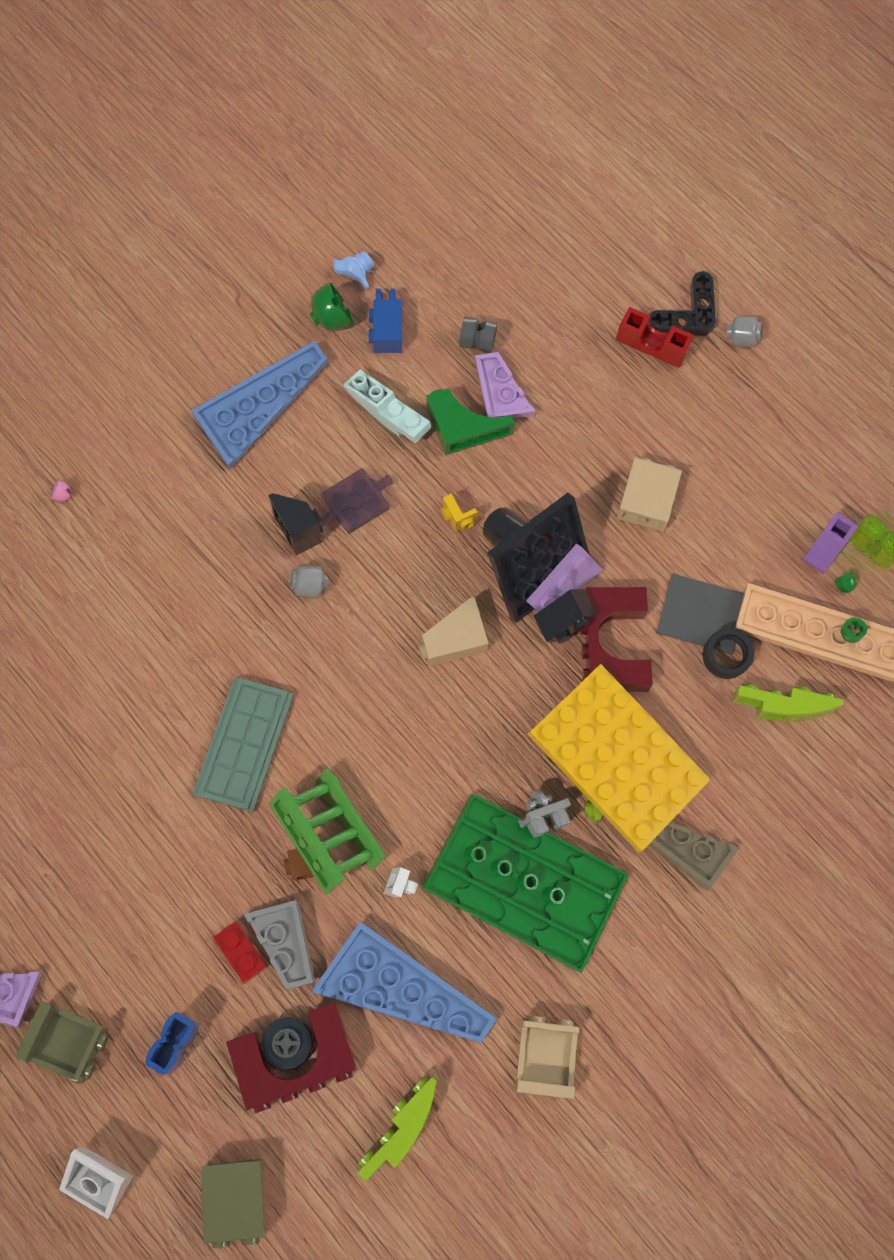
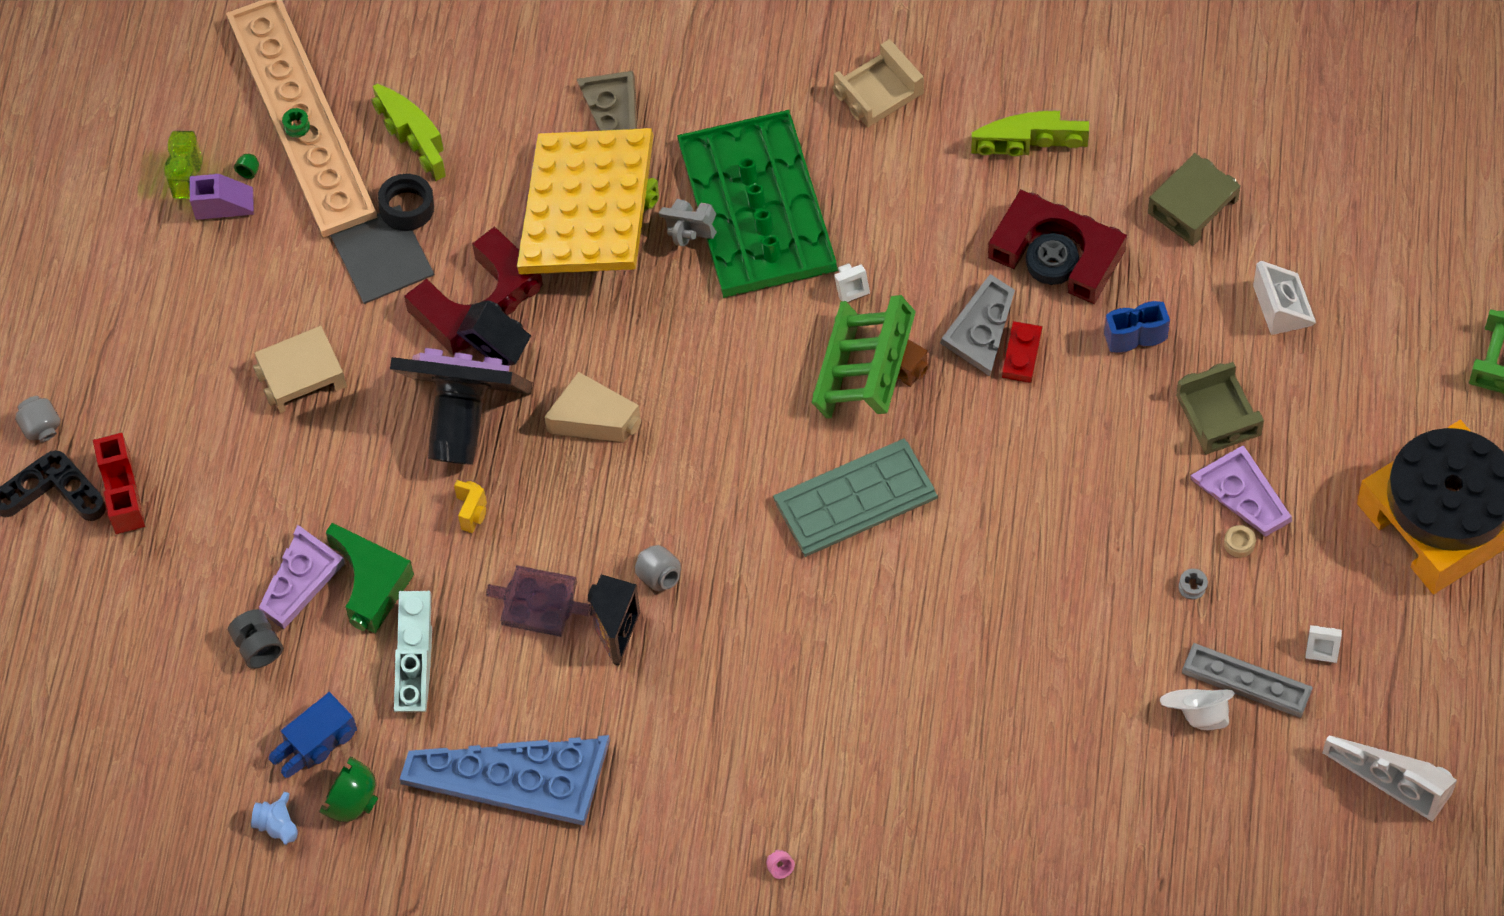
camera: 125 degrees left, 10 degrees down
medium blue wing [311,922,497,1043] -> none

